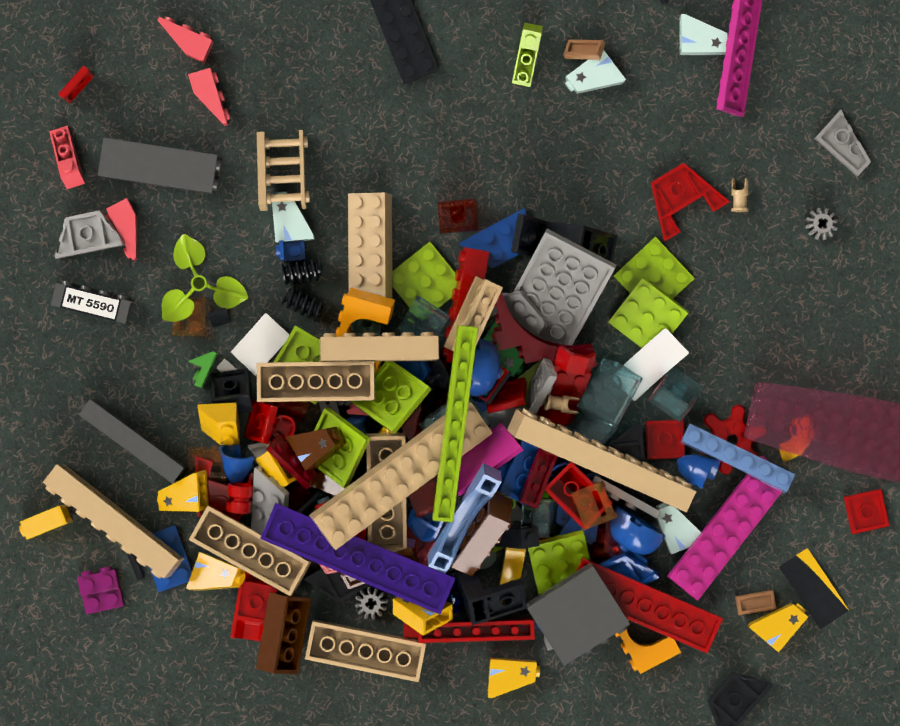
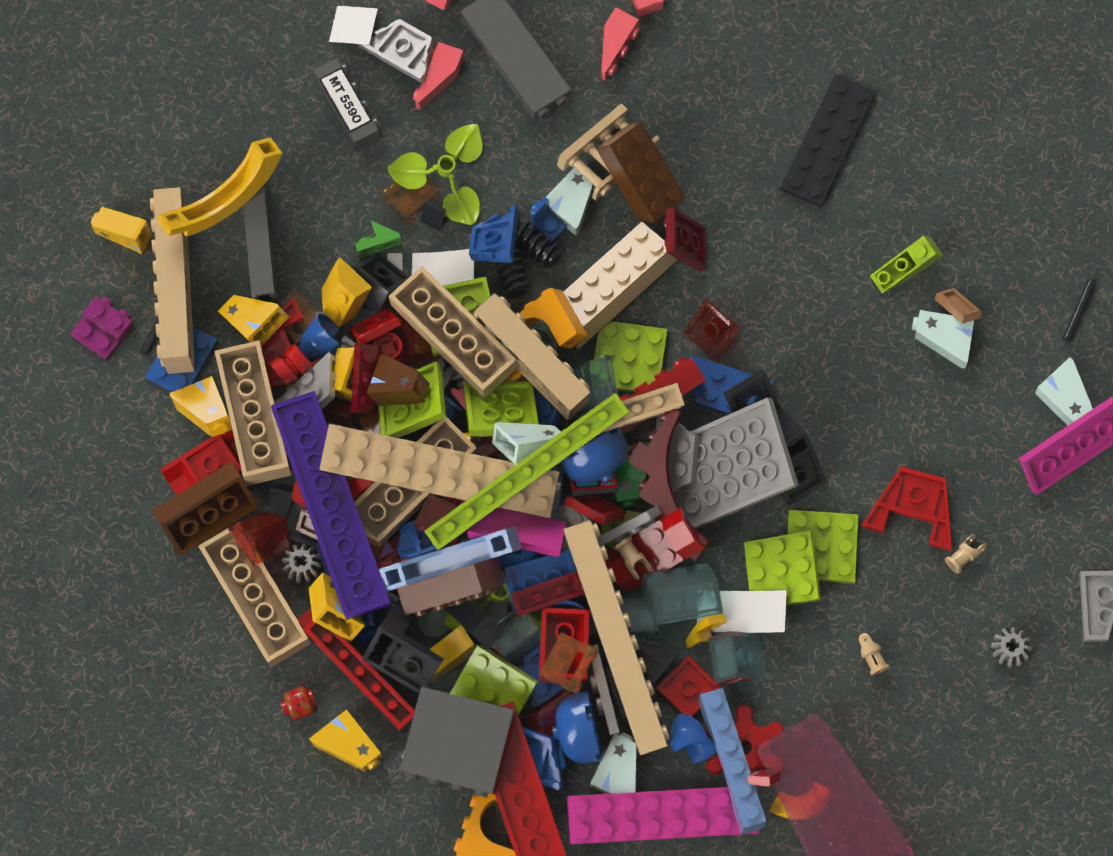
camera: 55 degrees right, 15 degrees down
none -> yellow arch [157,137,282,237]
none -> clear red slope [228,511,289,566]
none -> red head [281,686,317,720]
none -> white sticker [329,6,377,45]
none -> blue wing [469,204,519,263]
none -> light aqua slope [492,422,561,465]
none -> reddish brown brick [596,122,686,224]
none -> dark red plate [664,208,706,271]
none -> yellow slope [685,614,727,649]
none -> tile [748,769,781,786]
none -> tan piece [859,633,890,676]

